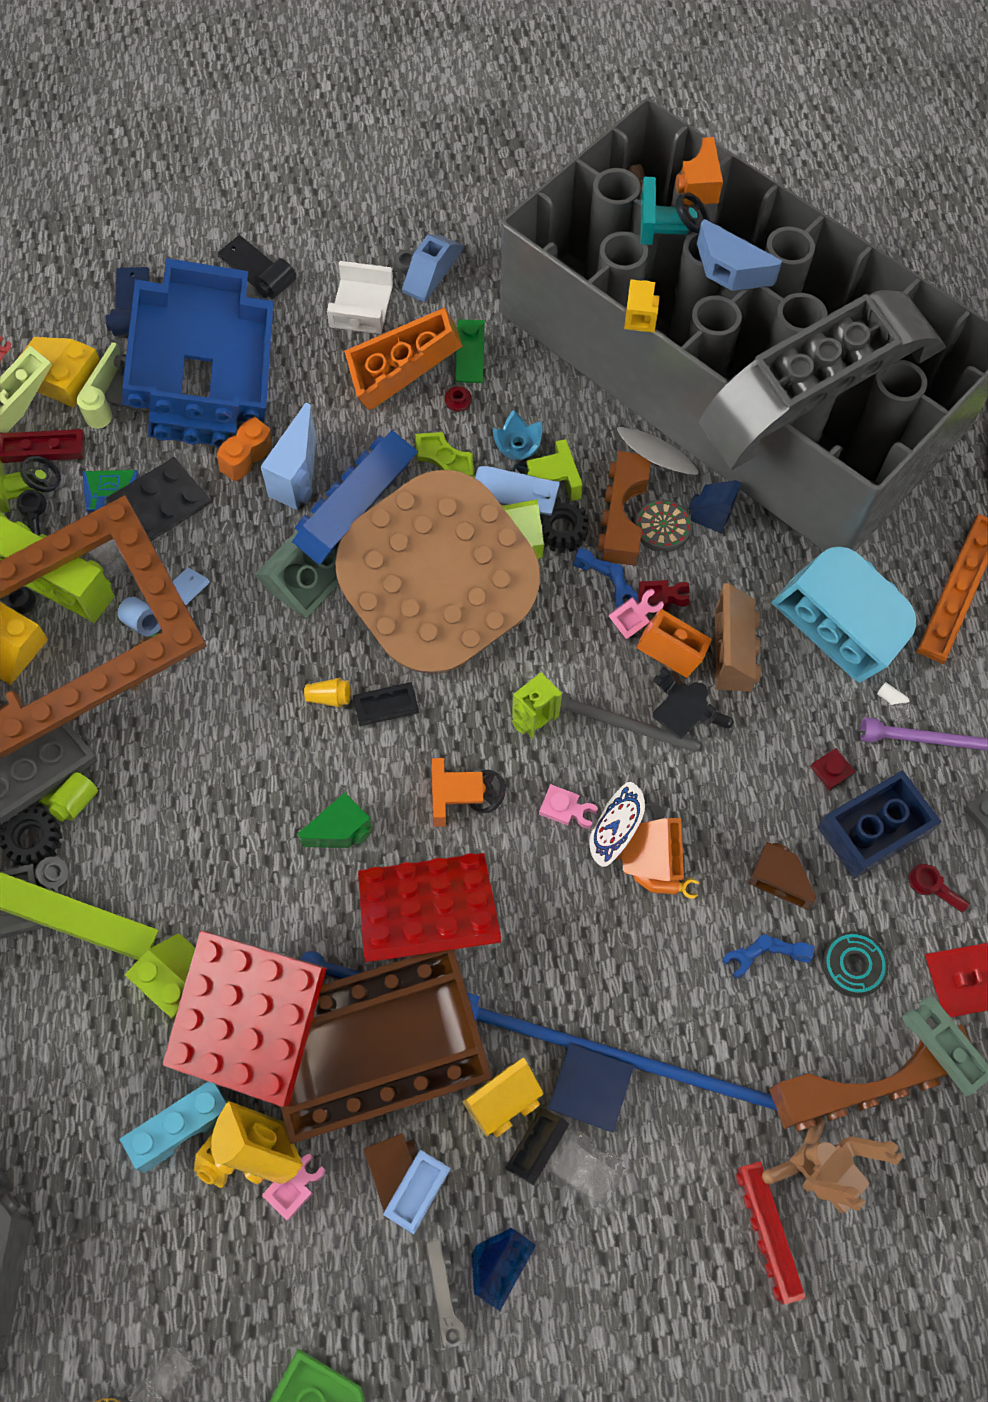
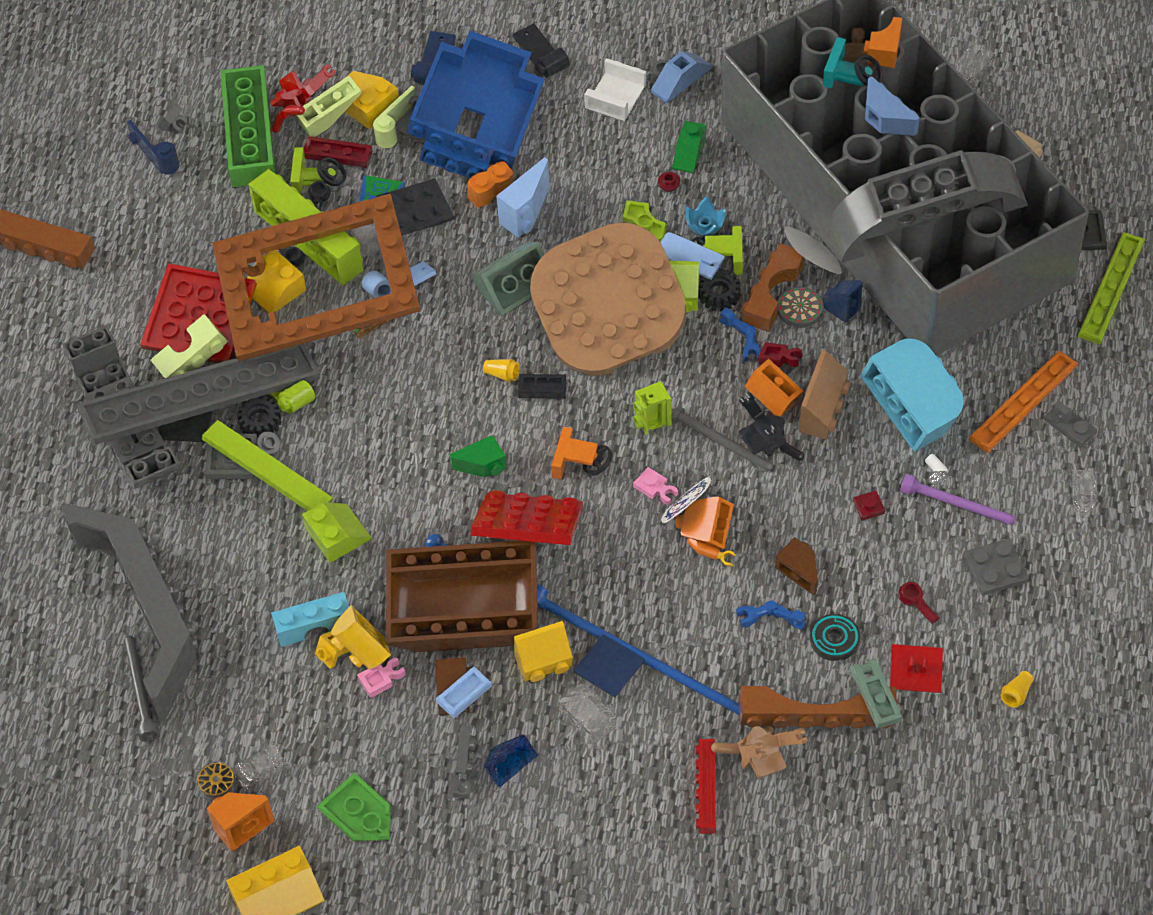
camera: 20 degrees right, 10 degrees down
plate [162,931,327,1107] -> none
blue brick [292,430,418,565] -> none
orange wedge [344,307,462,410] -> none
black plate [505,1108,569,1186] -> none
bright pink plate [609,589,664,639] -> none
yellow brick [624,279,660,332] -> none
dark blue brick [817,770,941,880] -> none

